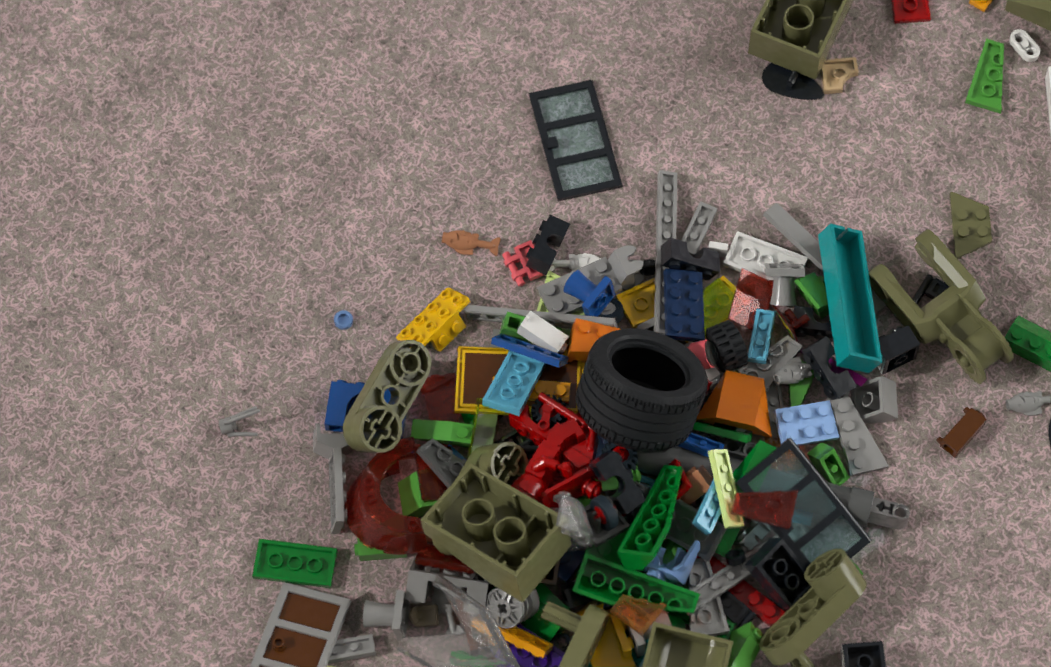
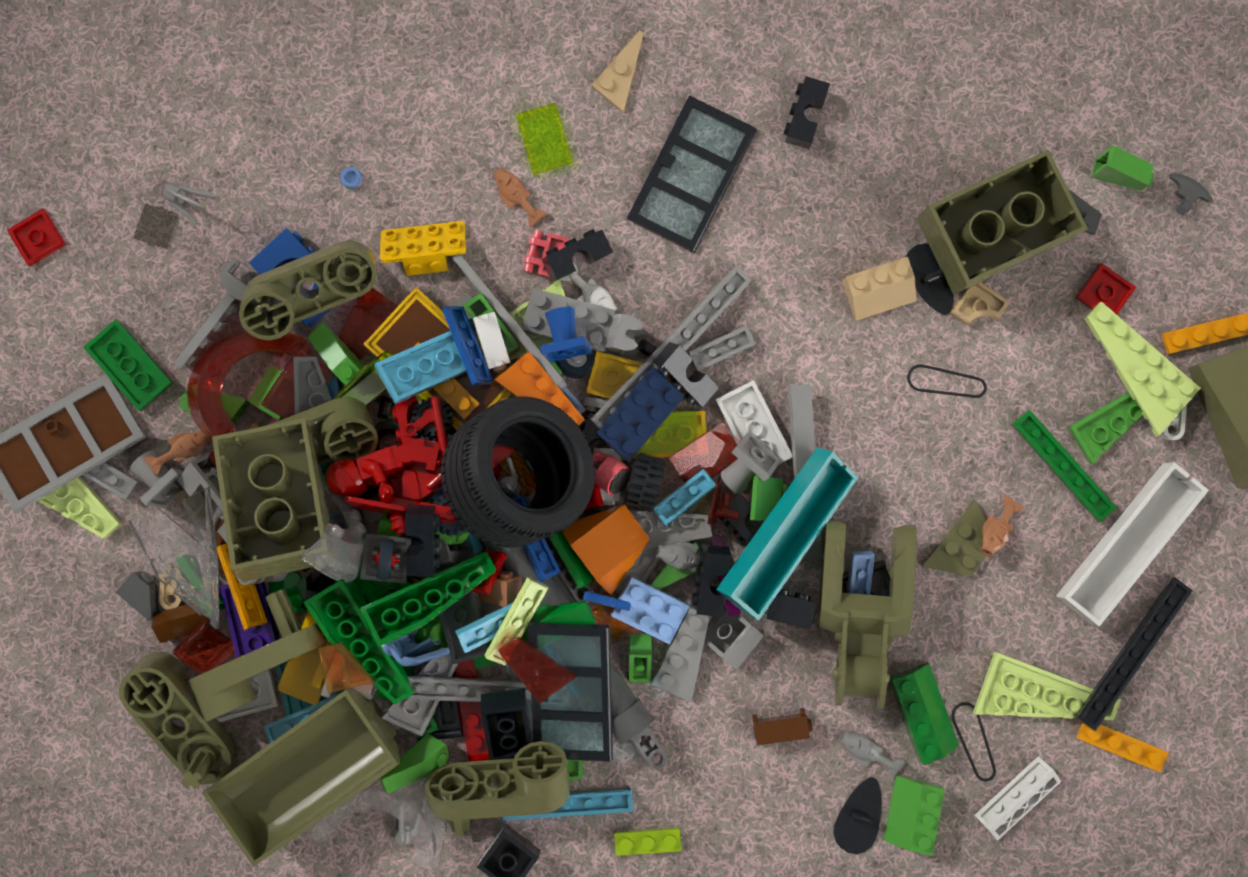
camera: 45 degrees right, 20 degrees up
white tile [708,241,728,257] -> none
black tile [725,549,746,566] -> none
none -> red tile [7,208,67,267]
none -> clear smoke piece [134,203,179,249]
none -> nougat animal [144,430,213,476]
none -> medium azure tile [502,788,633,821]
none -> clear neon green tile [515,102,574,176]
none -> blue tile [583,591,631,611]
none -> tan wing [592,30,644,113]
none -> lime plate [614,827,681,856]
none -> black arch [783,76,830,149]
none -> tan slope [842,257,917,321]
none -> medium blue plate [846,551,875,595]
none -> black piece [907,364,987,398]
none -> nougat animal [981,495,1024,557]
none -> green plate [1011,410,1117,522]
none -> yellowish green wing [1085,302,1201,437]

